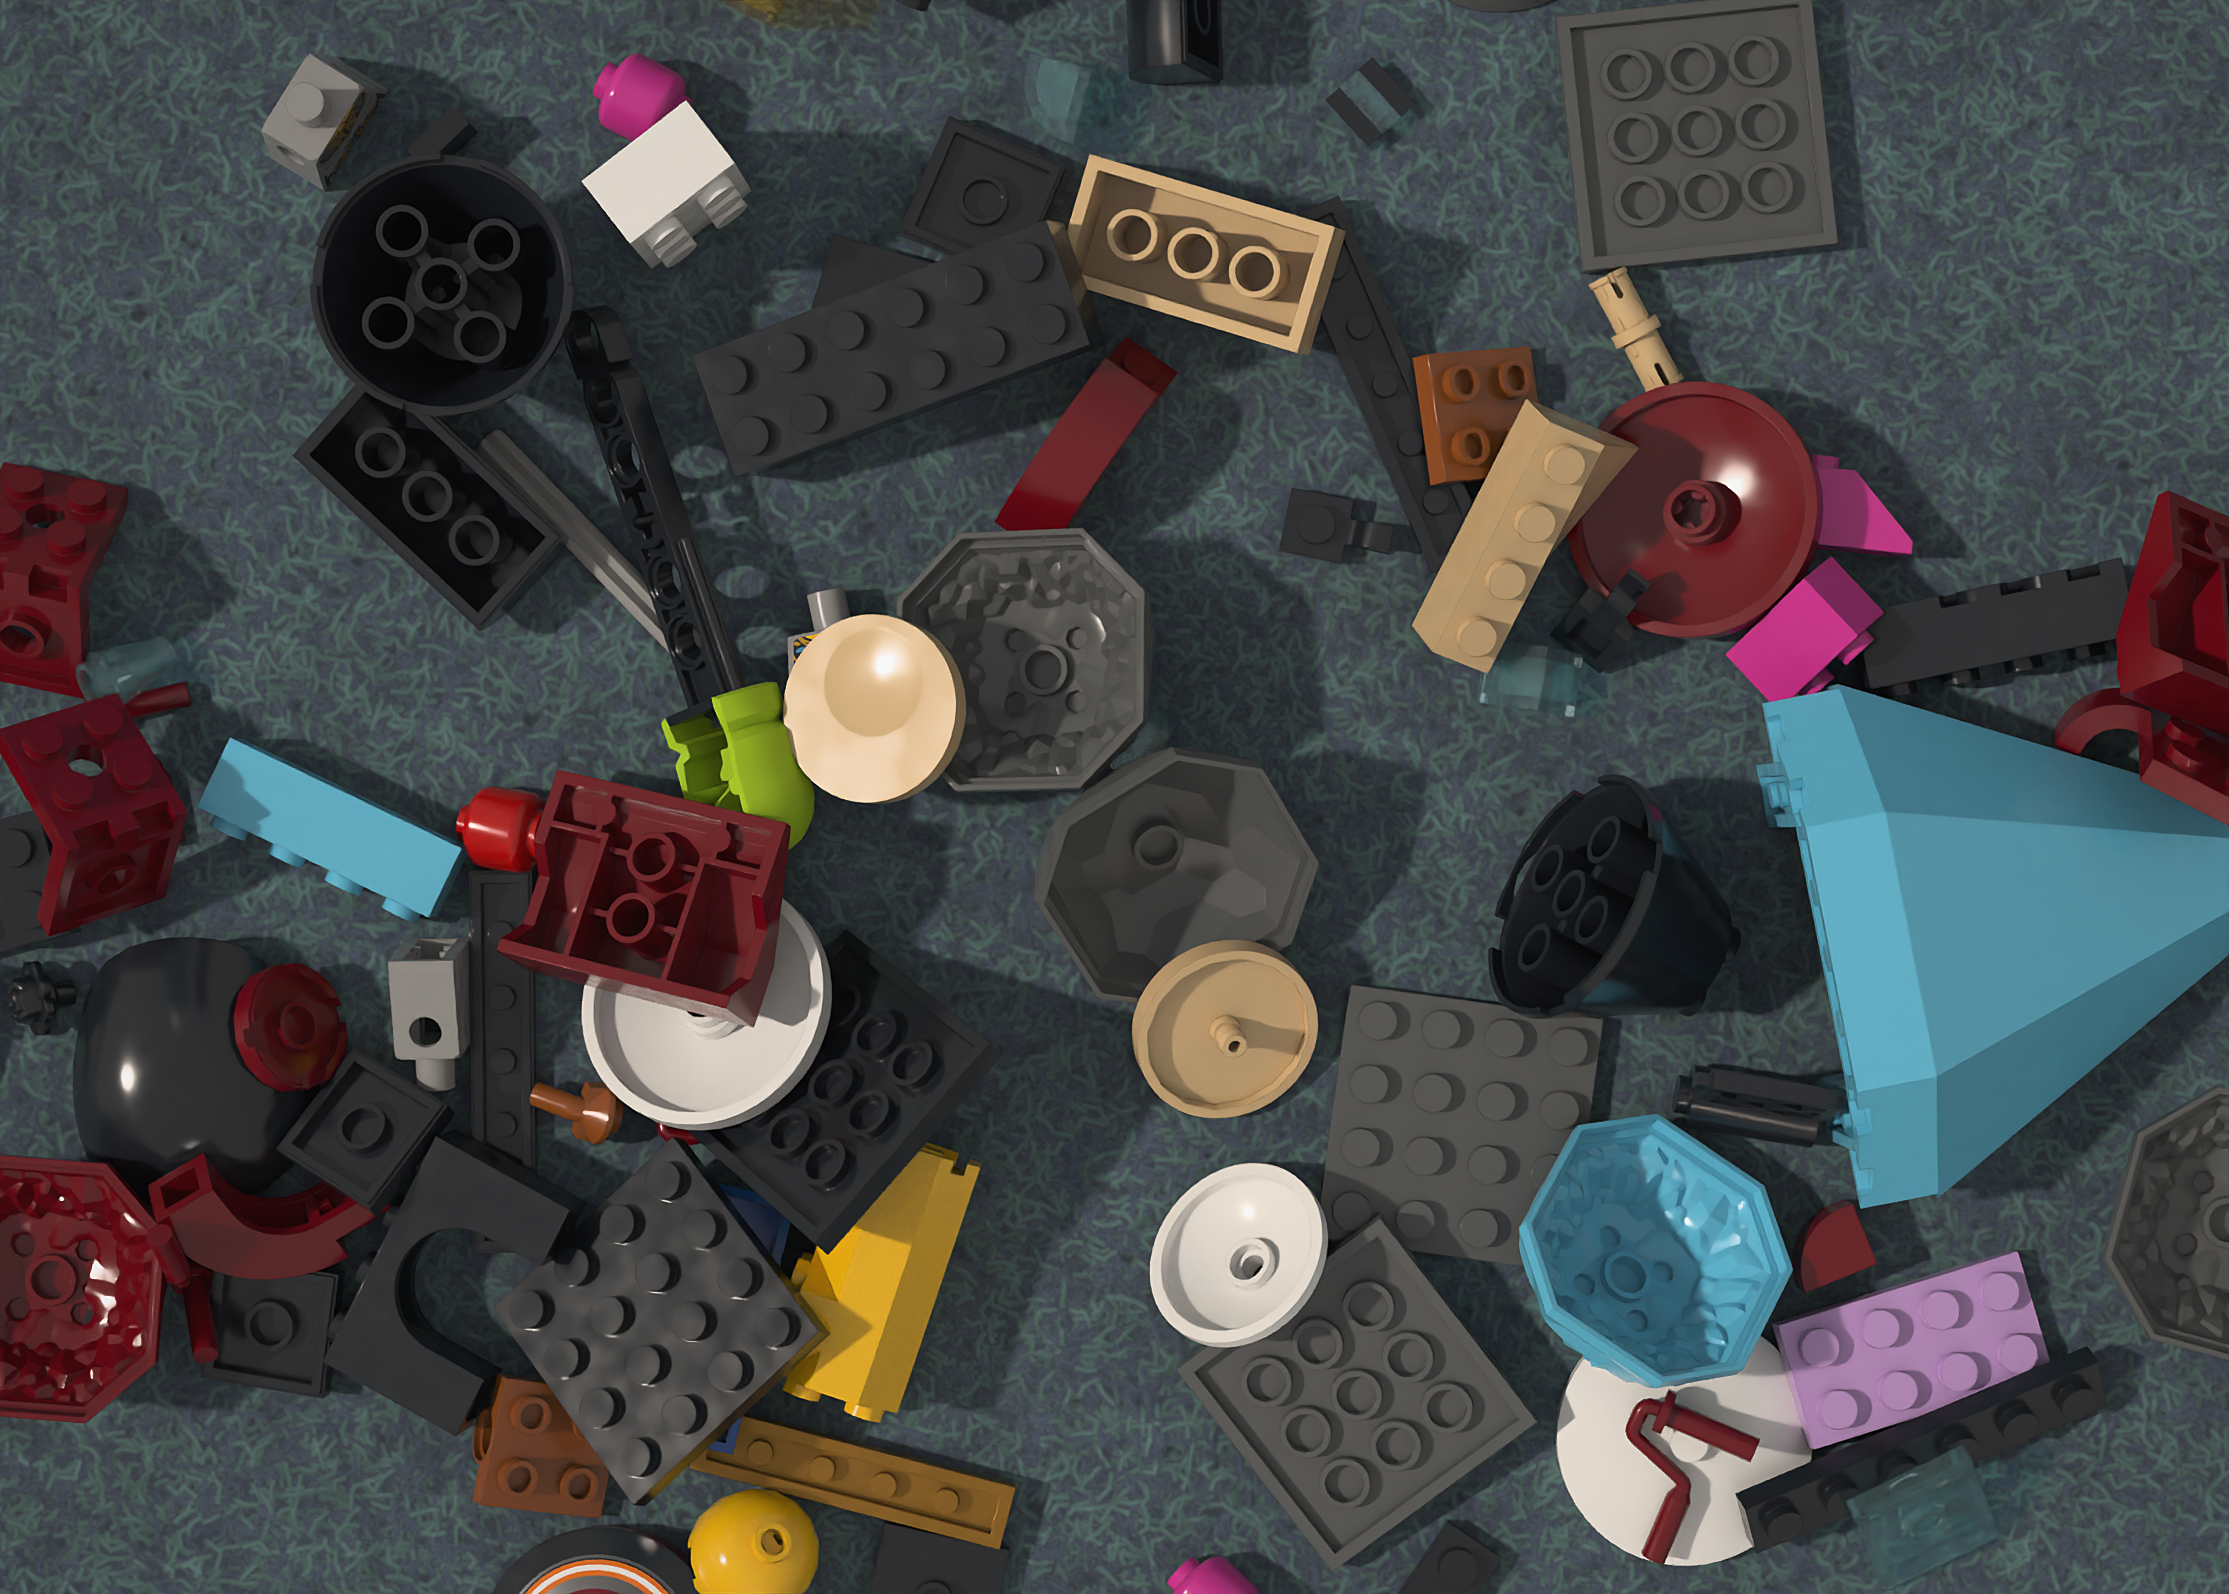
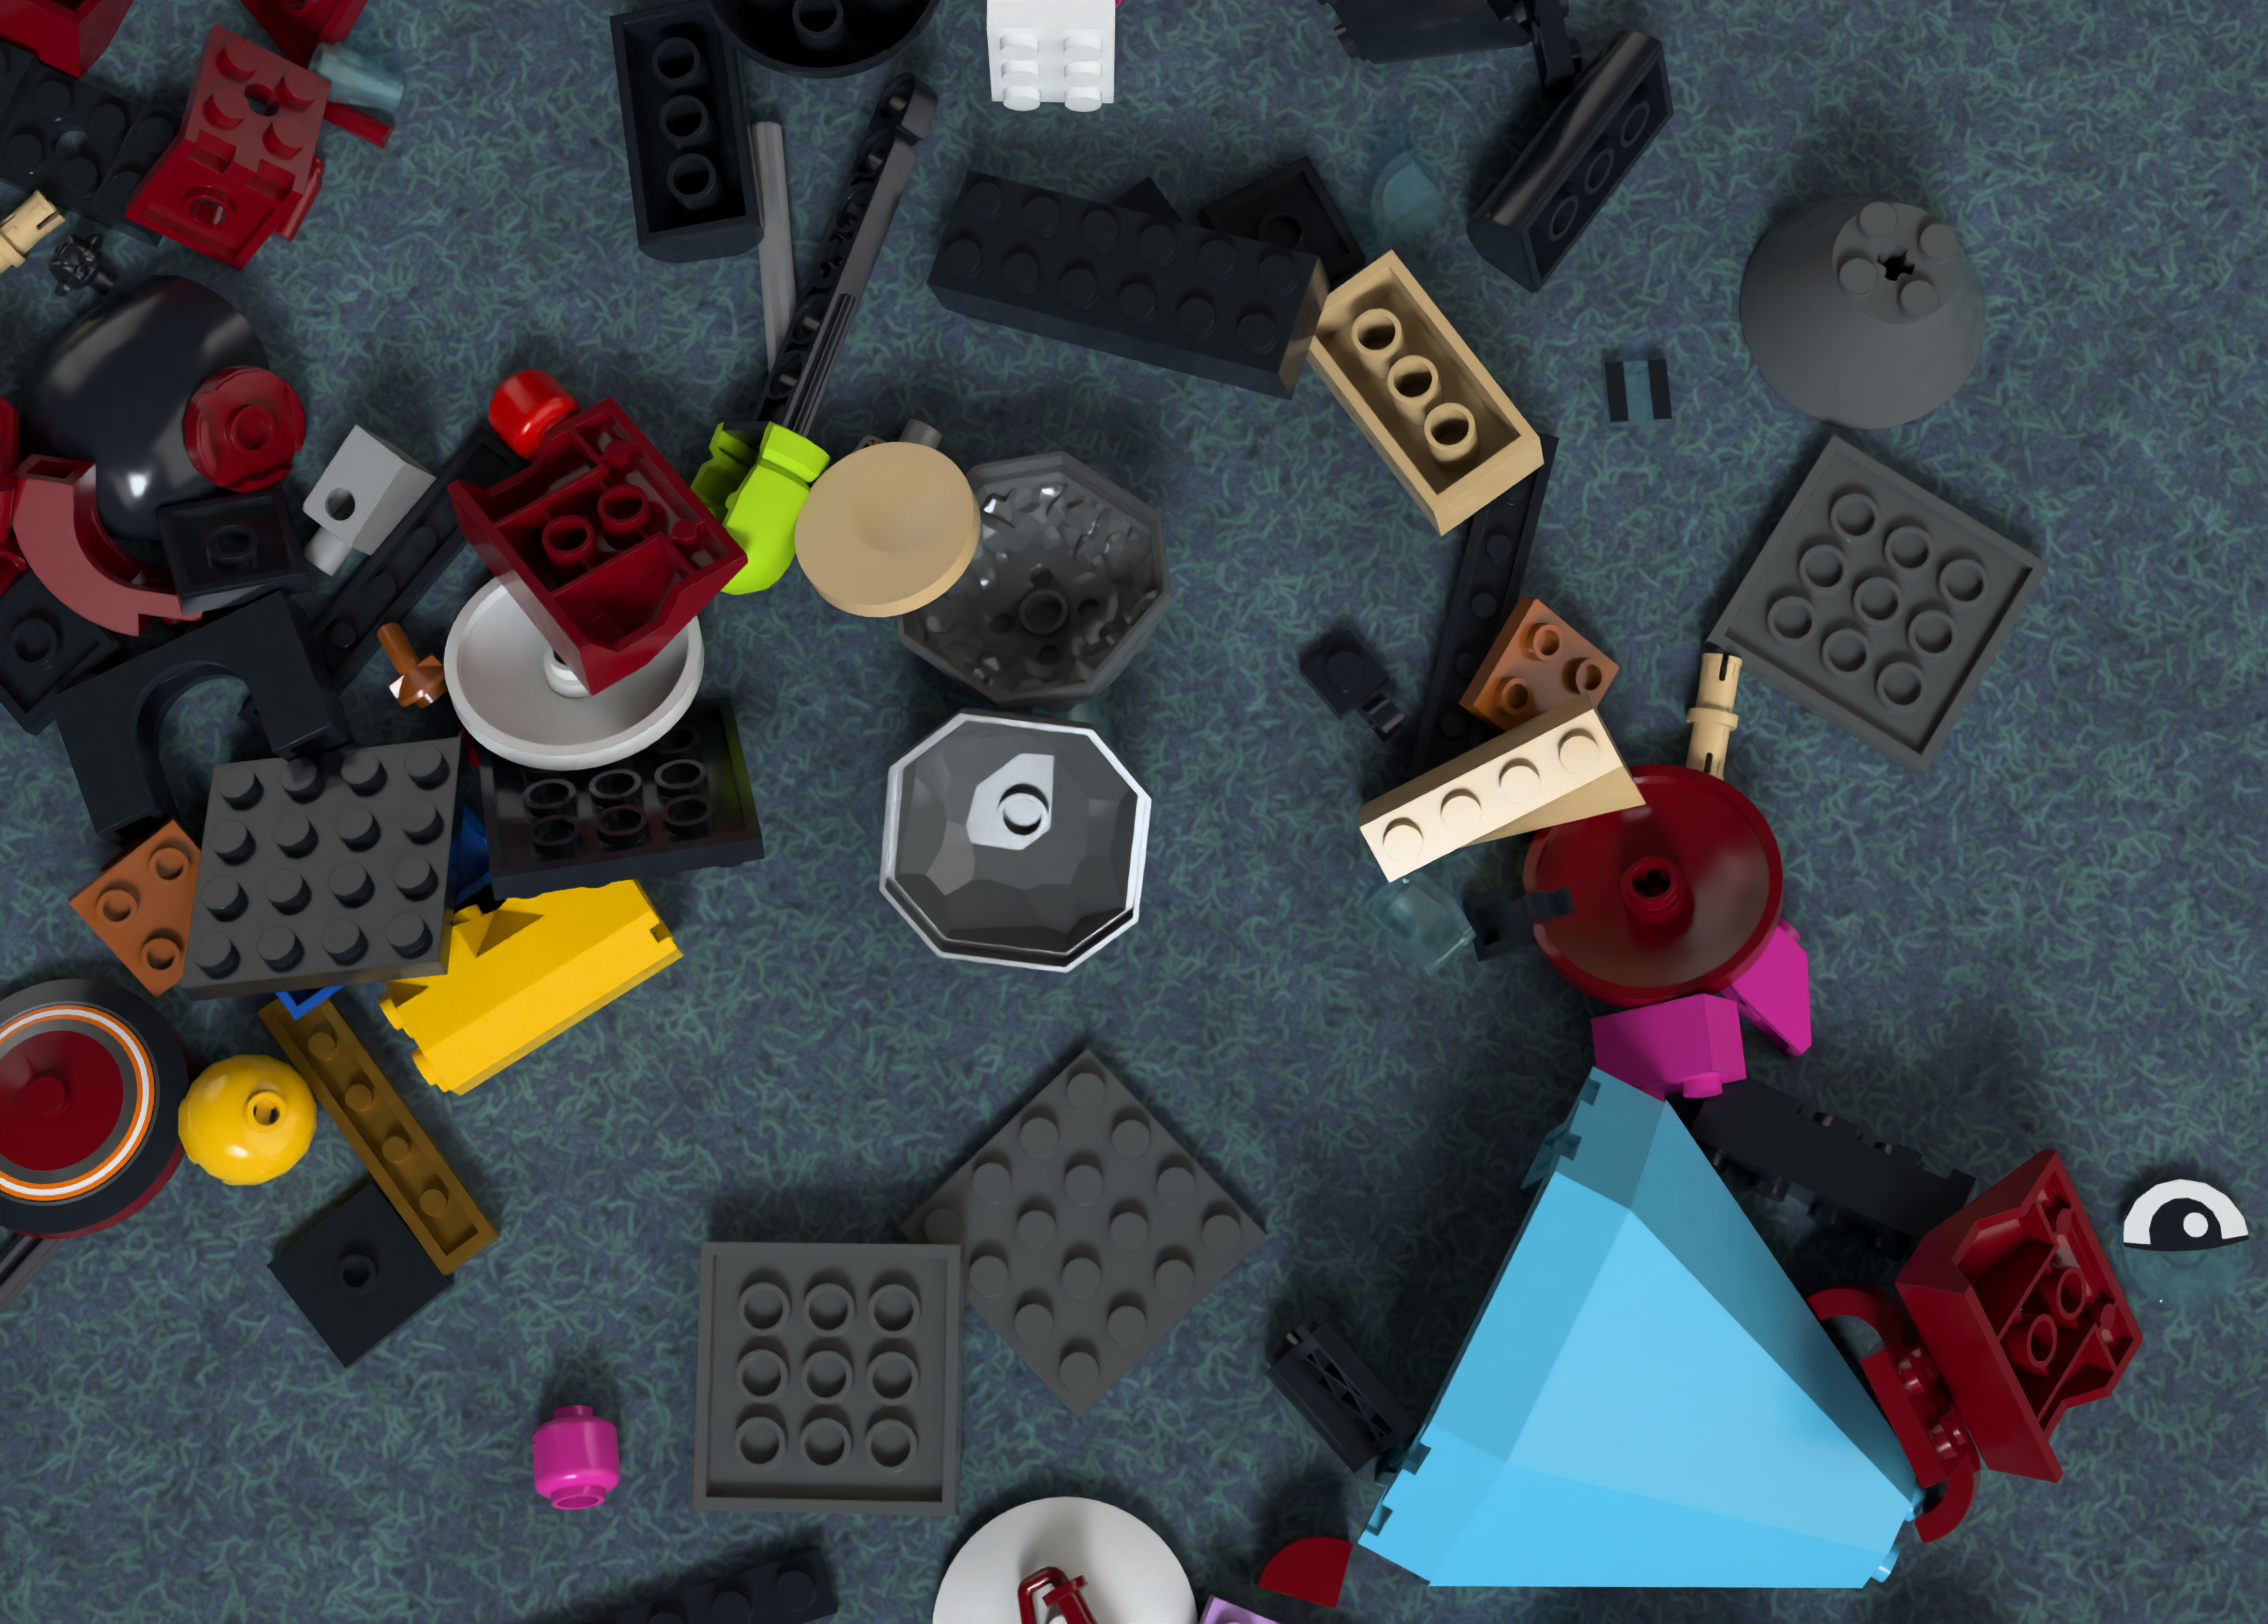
camera: 30 degrees right, 10 degrees down
medium azure brick [197,737,467,923] -> none
dark red arch [994,336,1178,531] -> none
tan piece [1132,940,1318,1118] -> none
white dish [1150,1163,1328,1348] -> none
black cone [1488,774,1741,1019] -> none
medium azure rock [1519,1114,1793,1389] -> none

